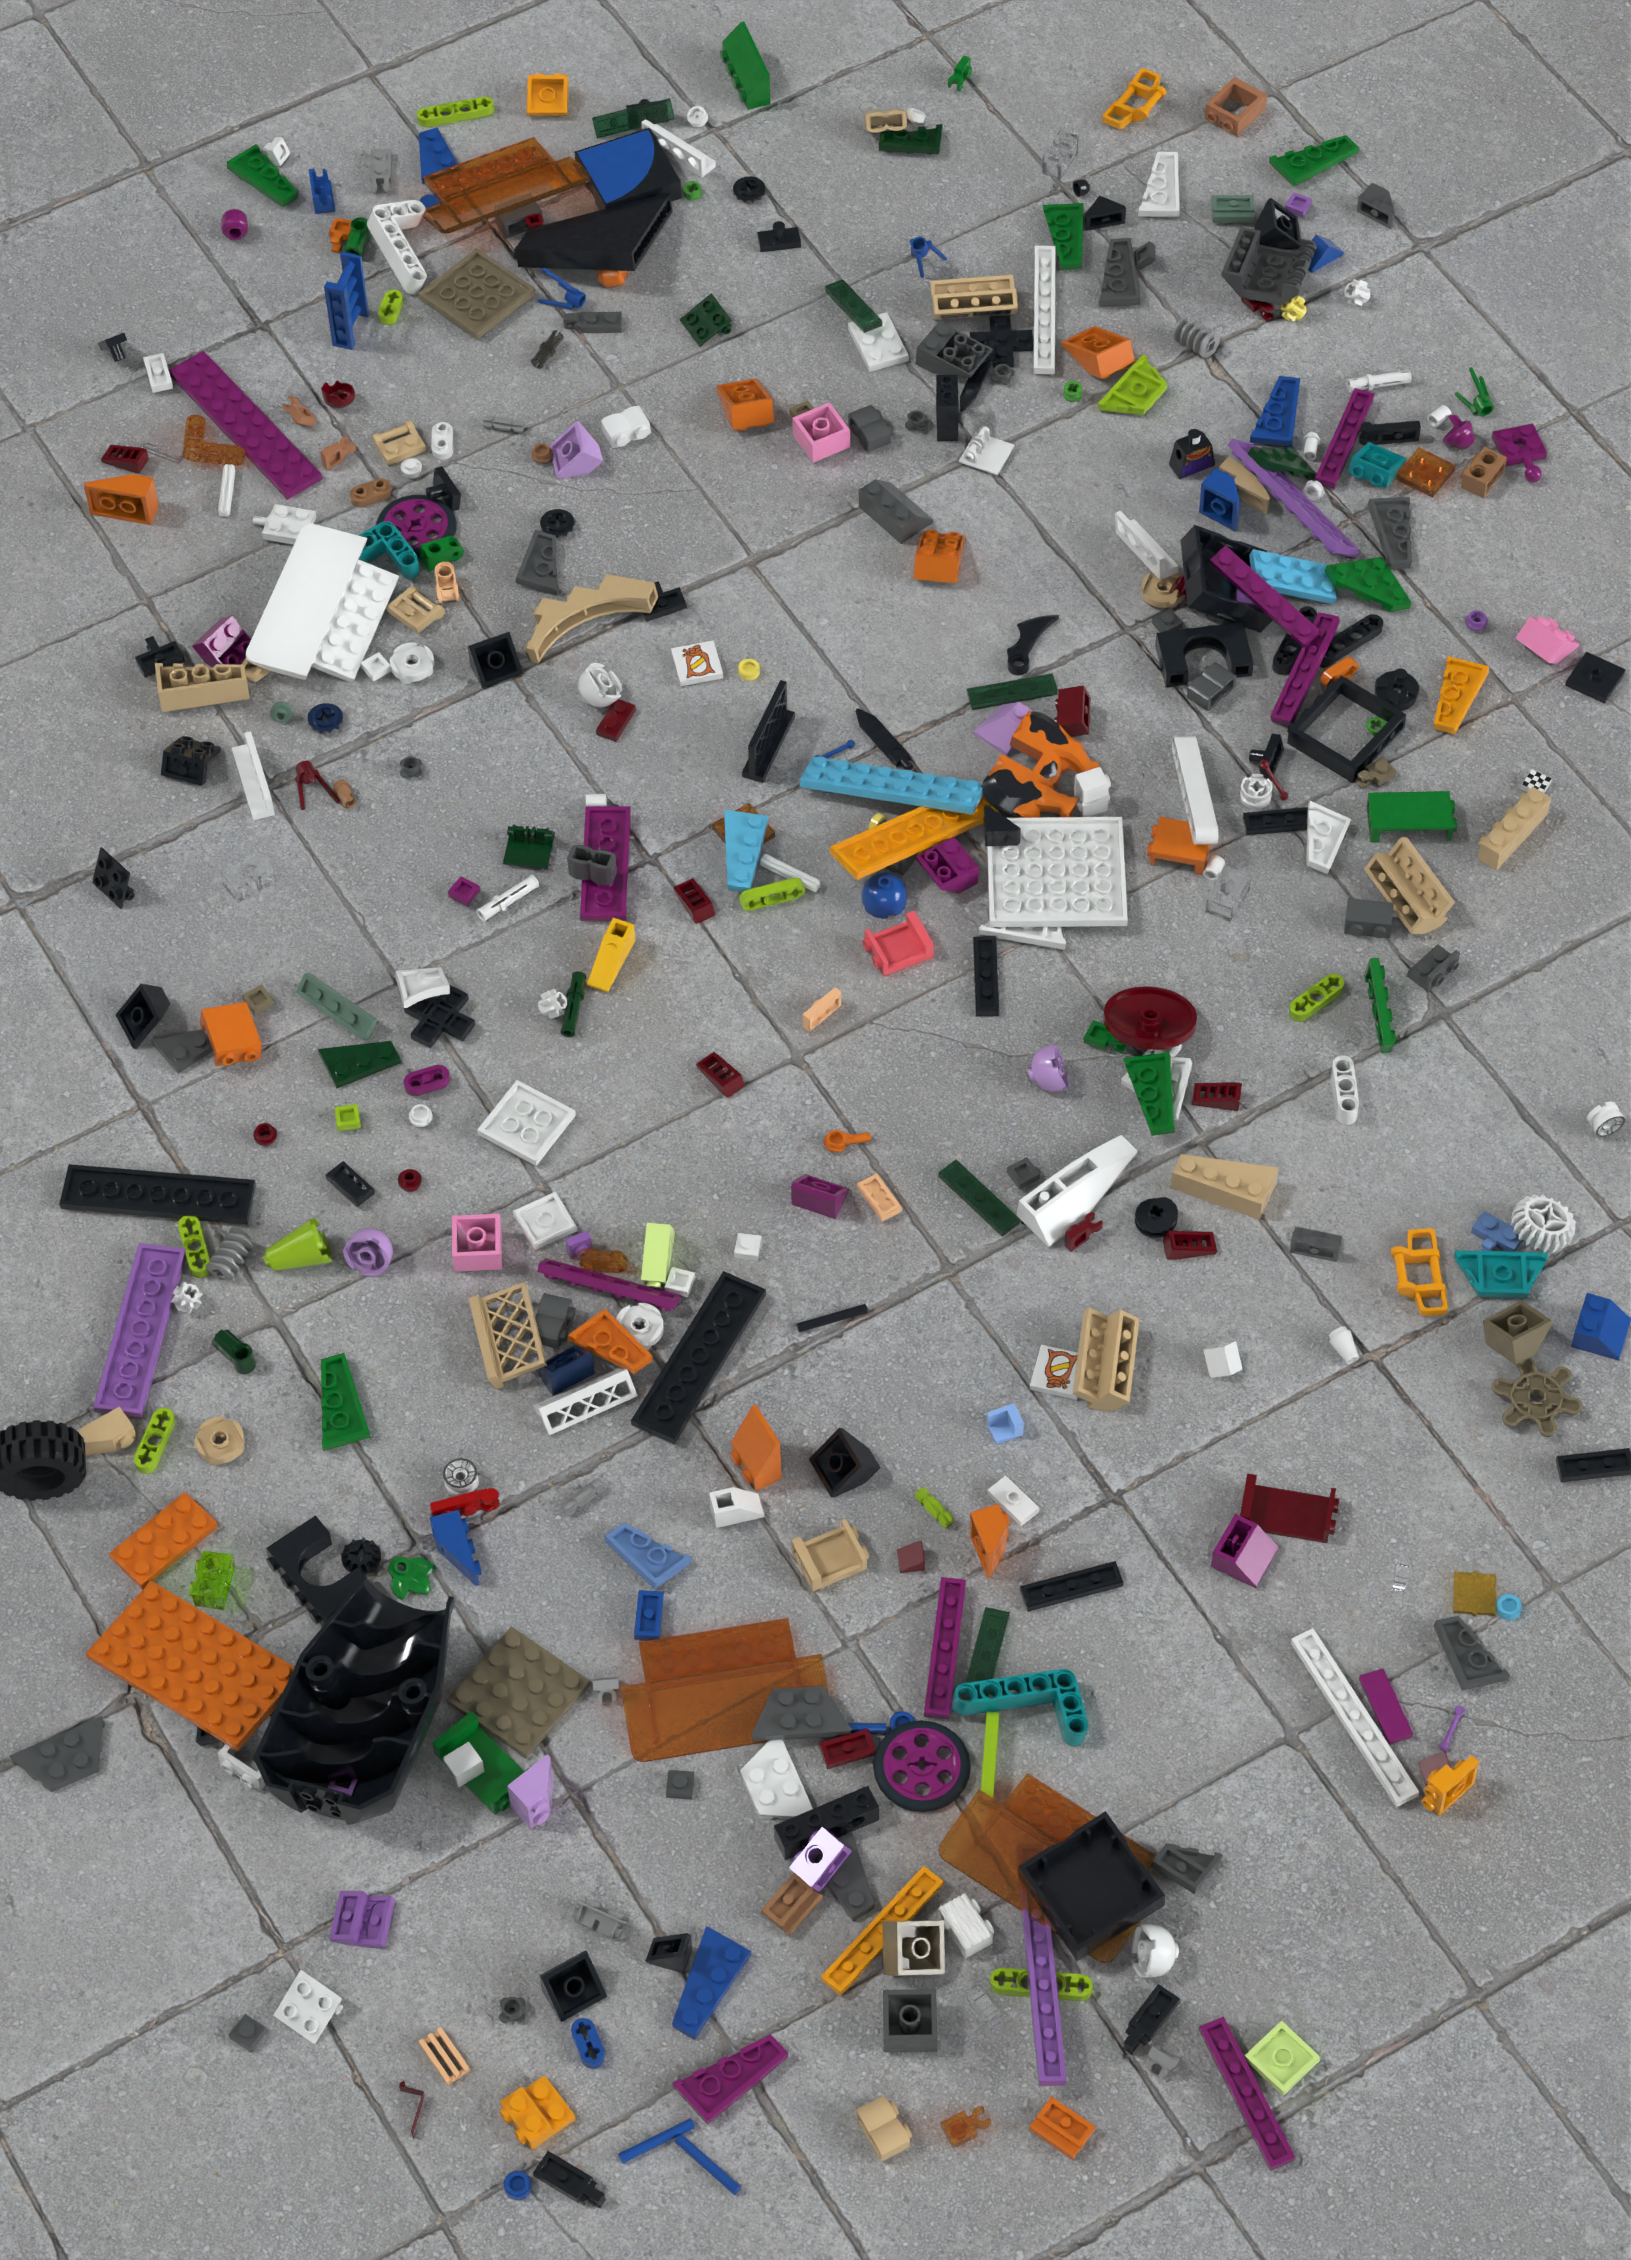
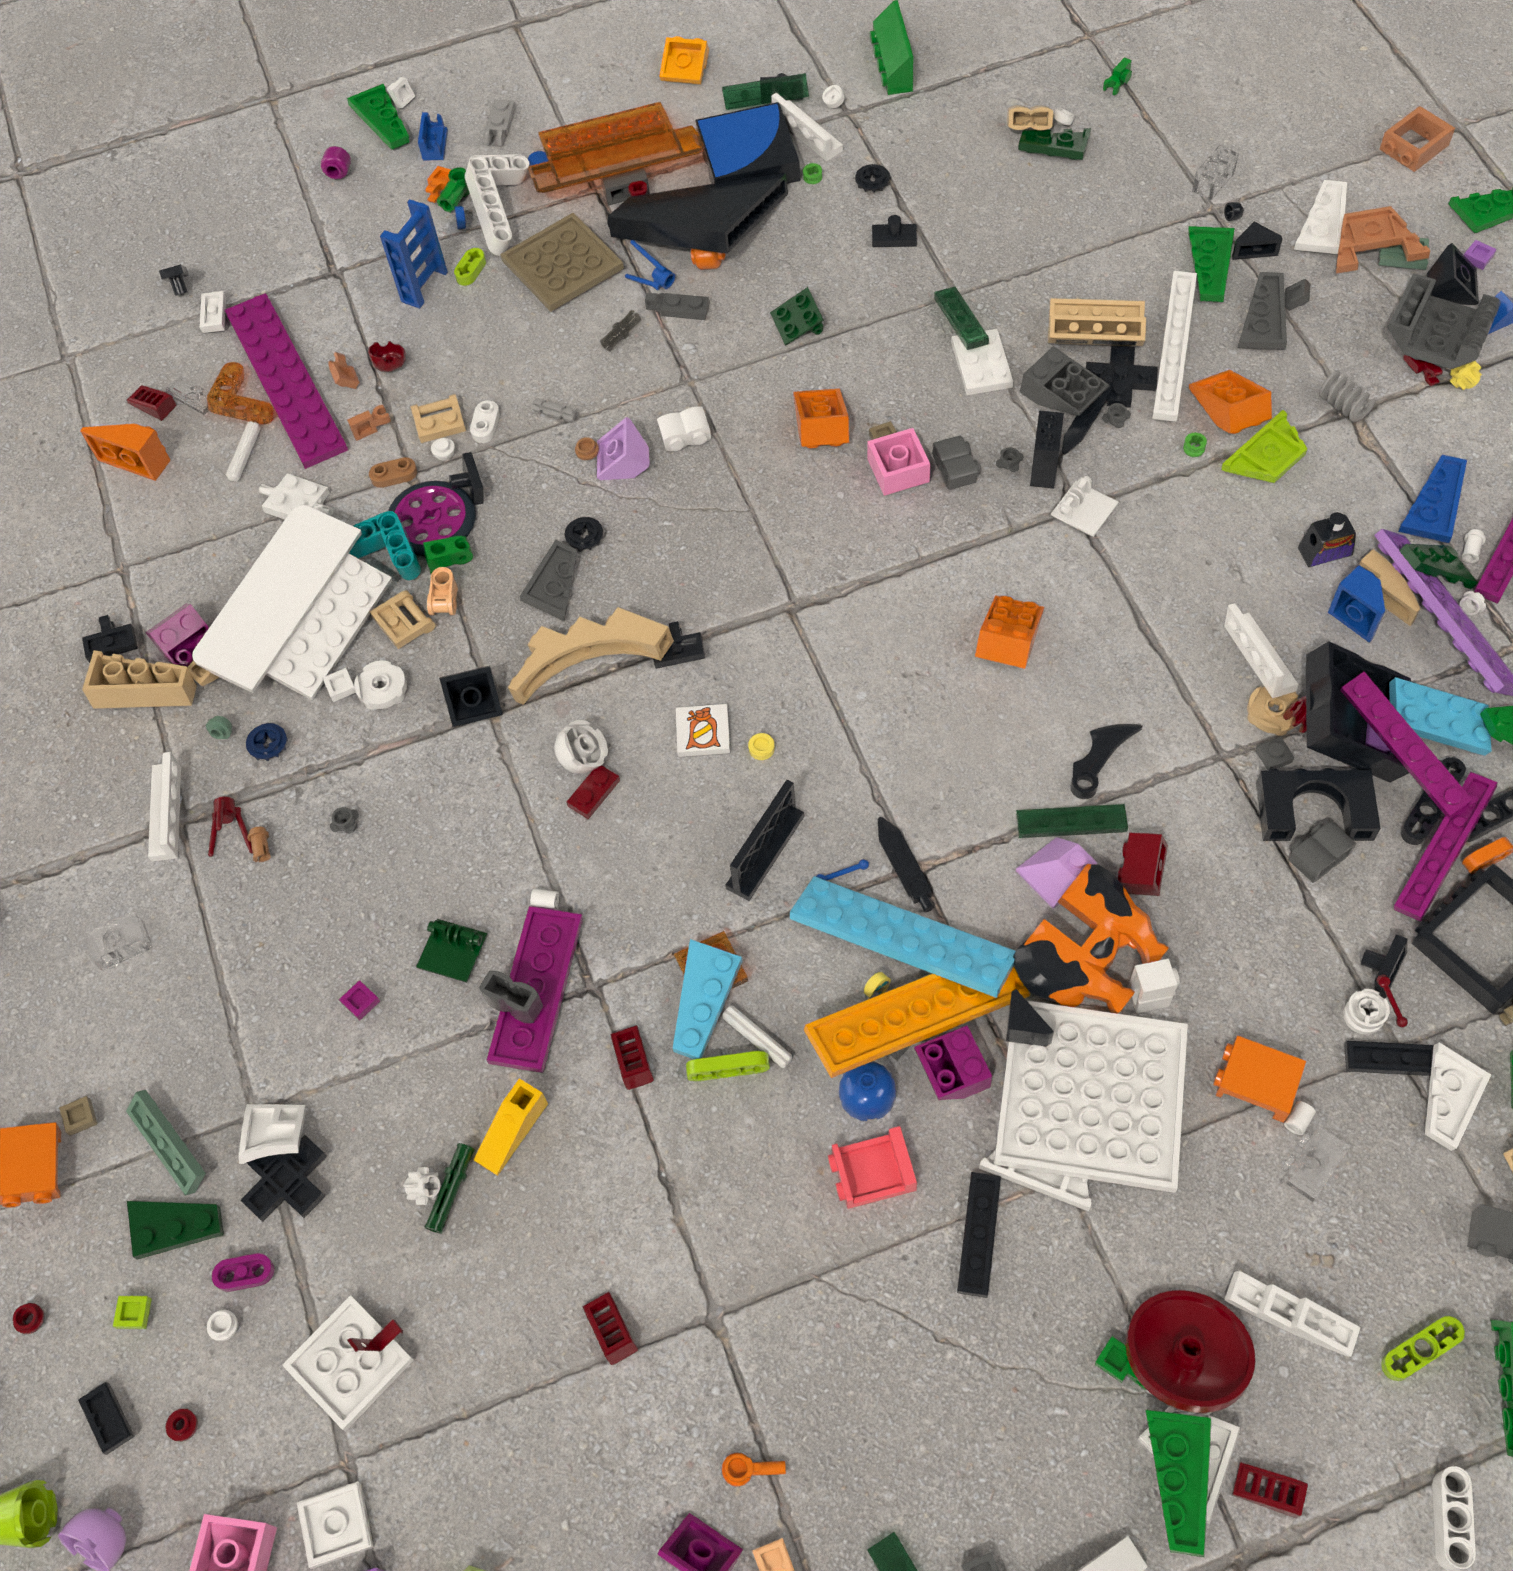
camera: 15 degrees right, 5 degrees up
black bracket [161,736,221,786] -> none
lime beam [417,96,494,127] -> none
blue wing [419,127,460,184] -> none
white pin [476,875,539,922] -> none
light nougat plate [803,987,841,1032] -> none
dark grey slope [859,479,933,544] -> none
blue plant [909,236,947,278] -> none
lavender cylinder [1028,1044,1069,1092] -> none
light orange bar [1102,68,1167,130] -> none
white beam [1172,736,1218,845] -> none
none -> dark red piece [347,1319,403,1352]
none -> blue tile [455,206,466,229]
none -> white slope [1224,1271,1361,1357]
none -> nougat wing [1336,206,1430,274]

